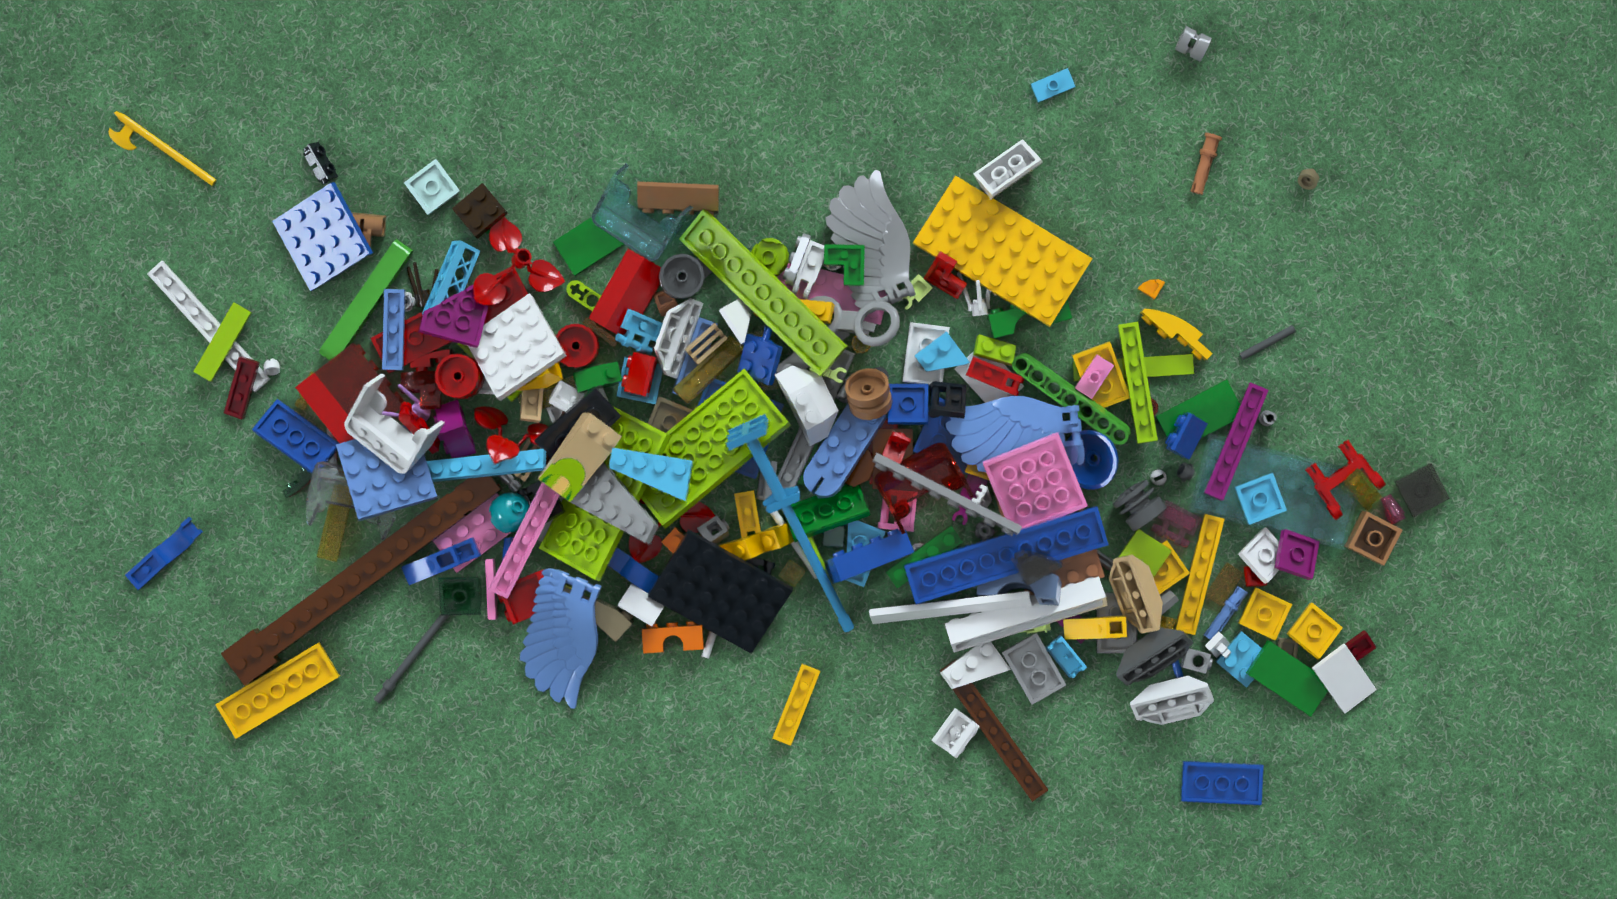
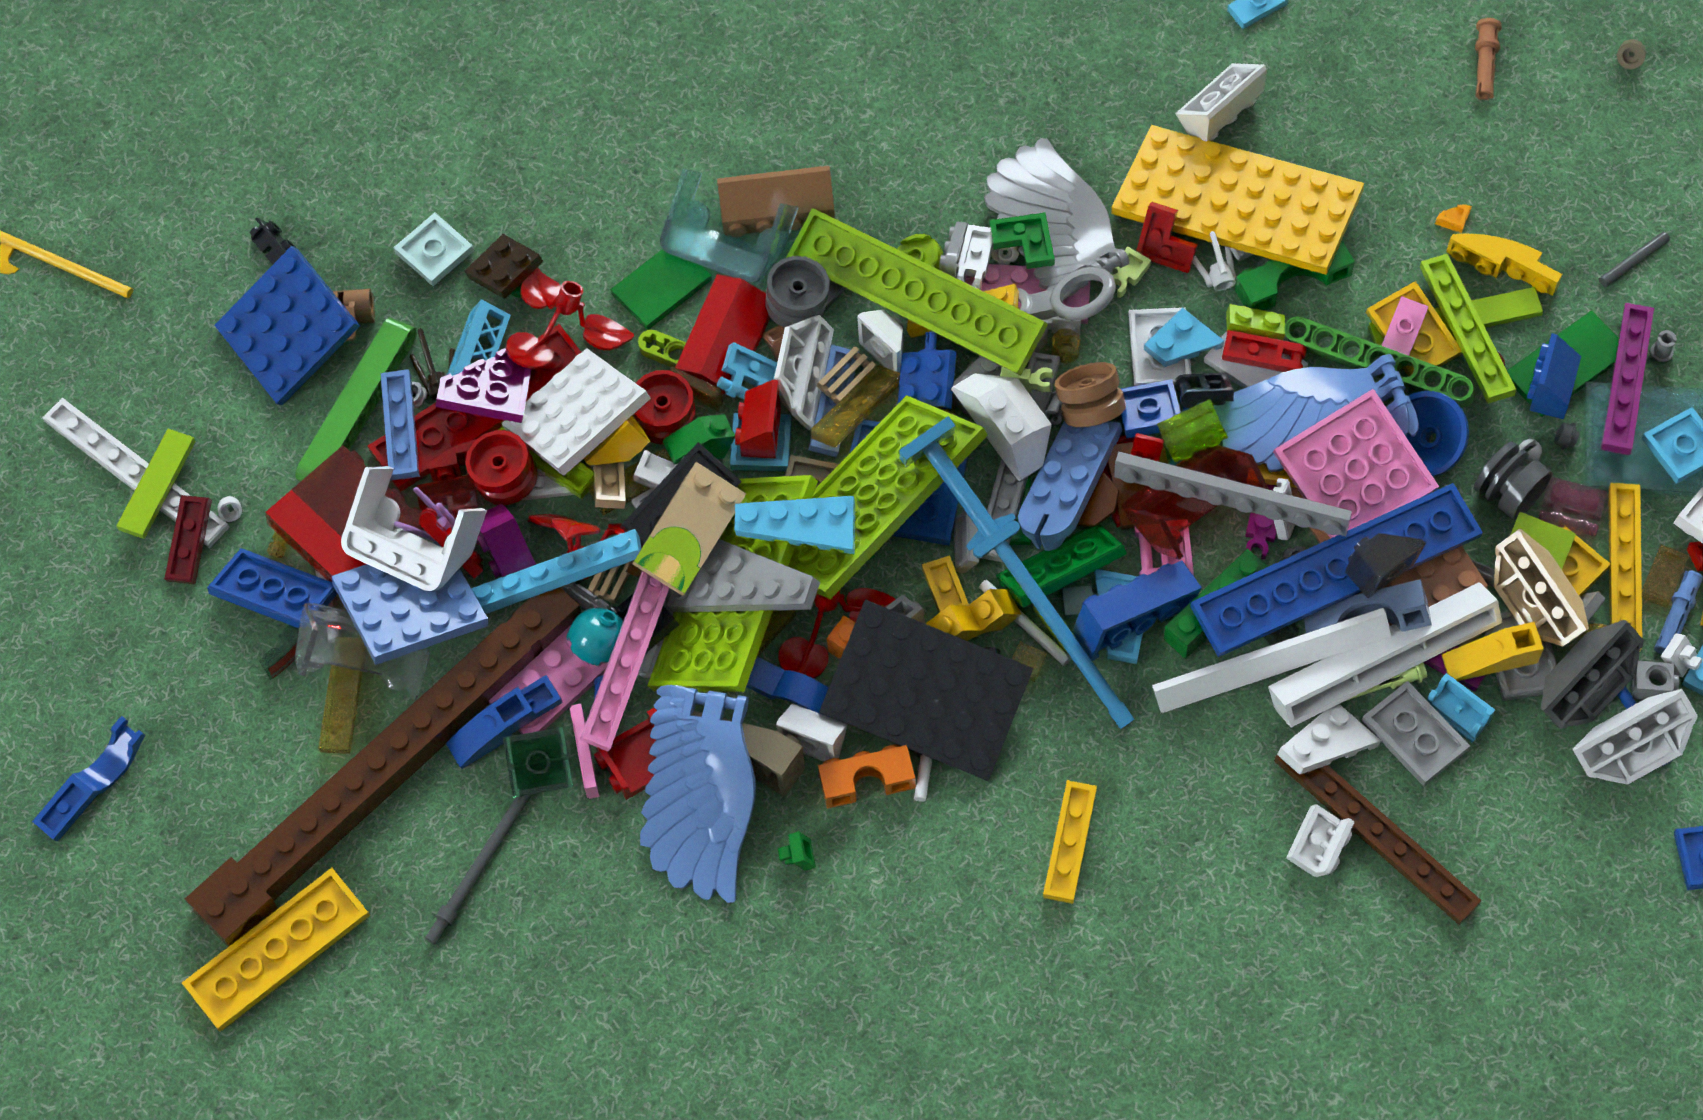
camera: 10 degrees left, 25 degrees down
none -> green tile [778,831,816,871]
none -> clear neon green brick [1157,399,1228,462]

